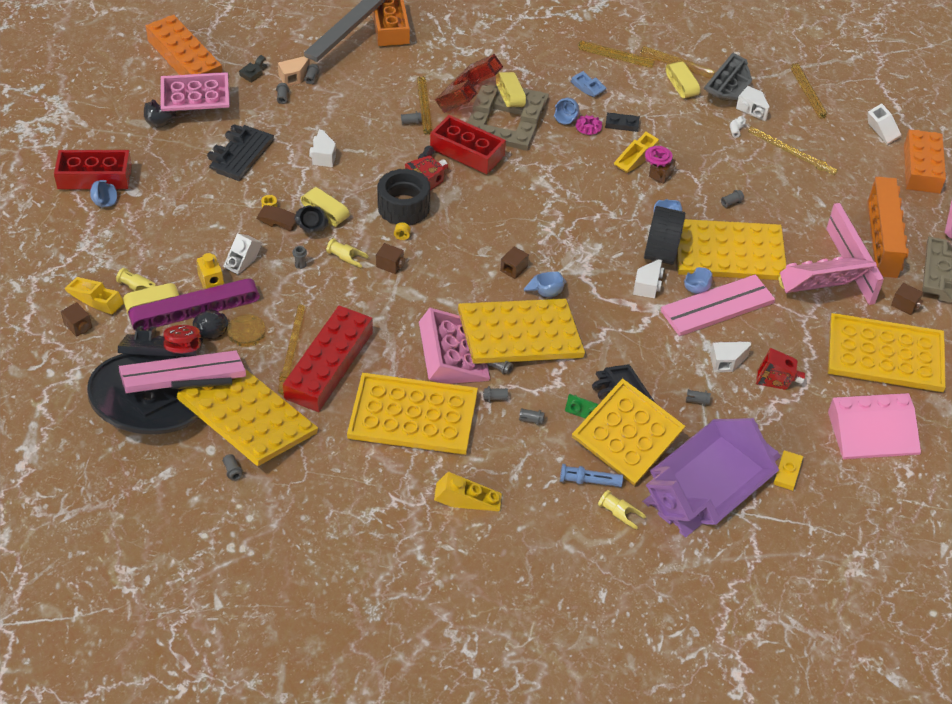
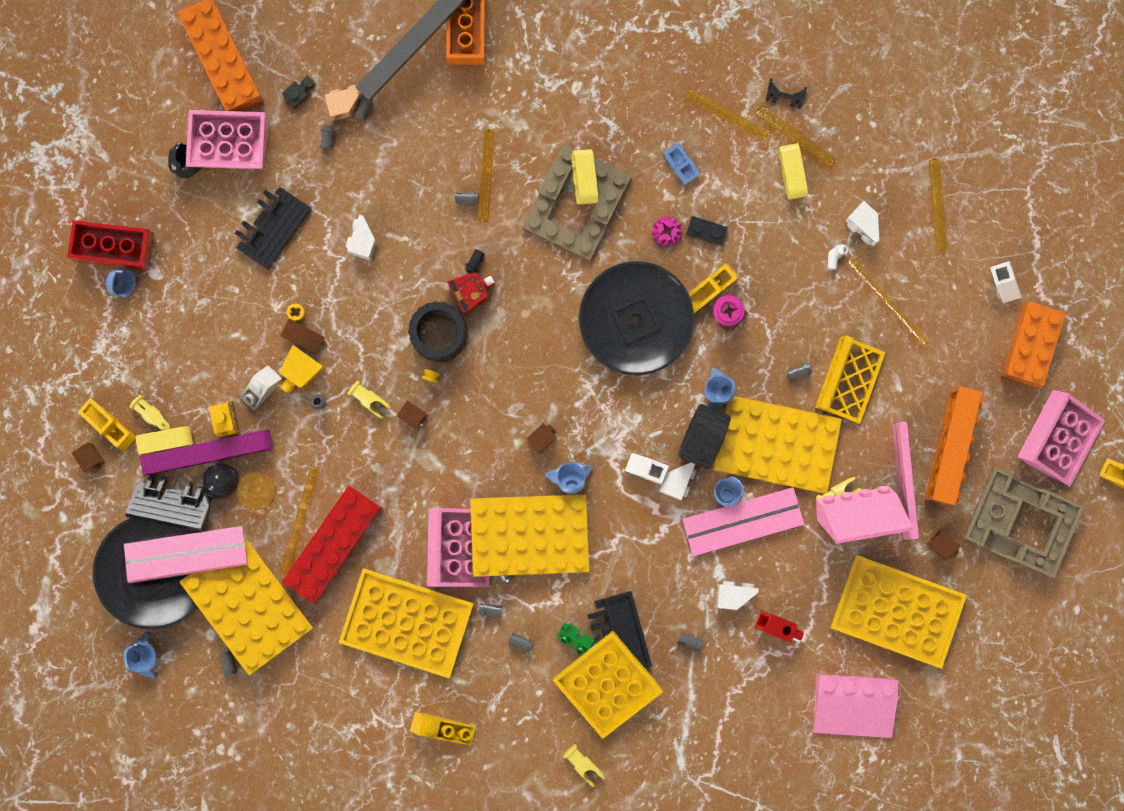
camera: 15 degrees right, 35 degrees up
red head [163,325,201,353] -> none
black bar [171,377,232,389] -> none
black hair [294,205,328,233] -> none
light yellow beam [301,187,350,227] -> none
red brick [430,115,506,174] -> none
clear red arch [435,54,503,113] -> none
medium blue hair [554,97,579,125] -> none
medium blue pin [560,464,623,487] -> none
medium lavender panel [642,418,781,538] -> none
dark grey wedge [704,53,752,100] -> none
yellow plate [773,450,803,491] -> none
none -> medium blue piece [123,630,156,679]
none -> yellow torso [279,345,325,394]
none -> black dish [579,261,694,376]
none -> white slope [625,453,669,485]
none -> black piece [766,78,807,109]
none -> yellow fence [815,335,886,424]

